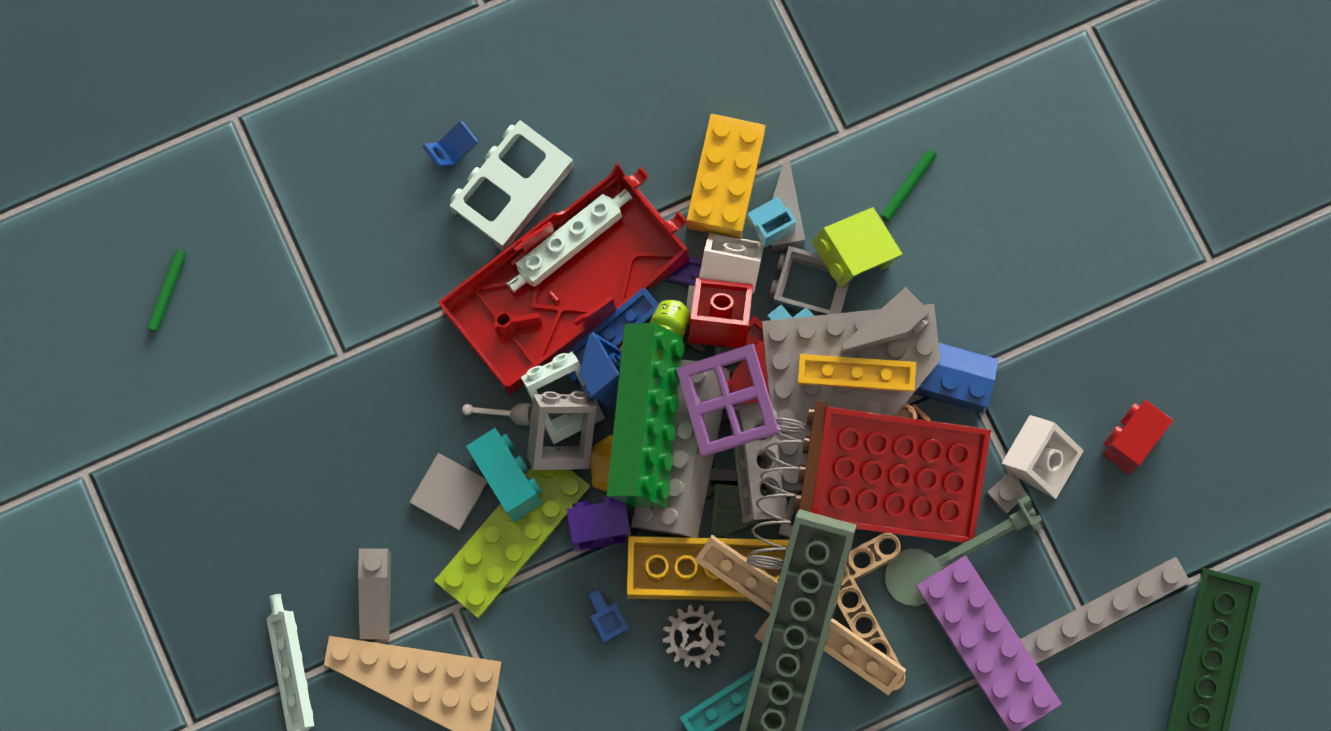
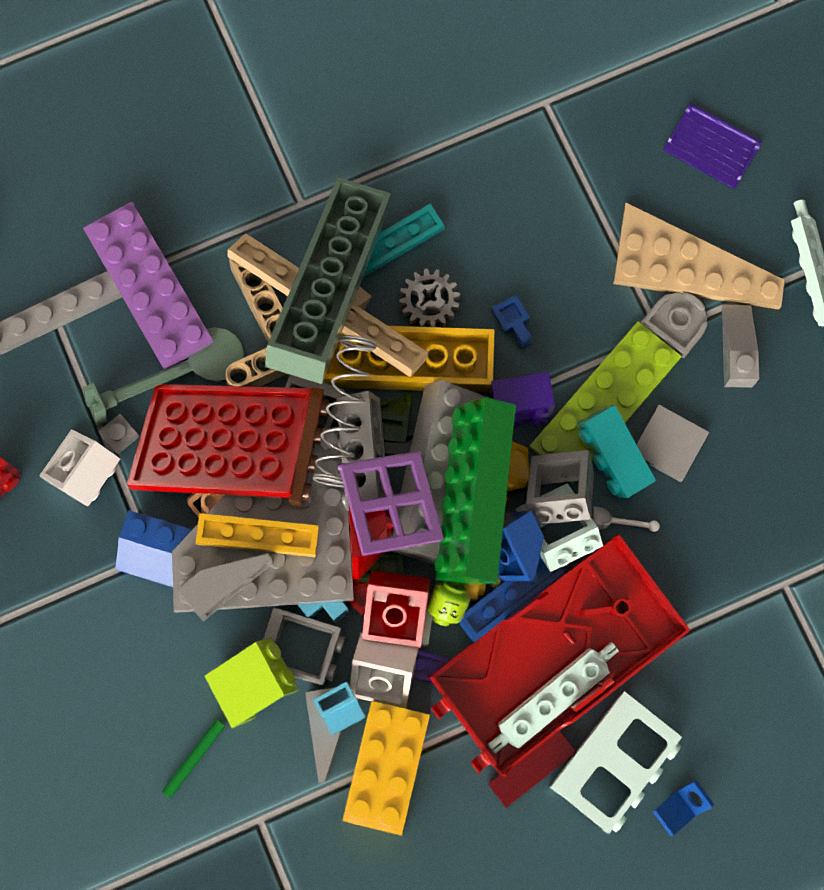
camera: 175 degrees left, 0 degrees up
none -> dark red tile [488,731,576,808]
none -> light grey tile [640,292,707,359]

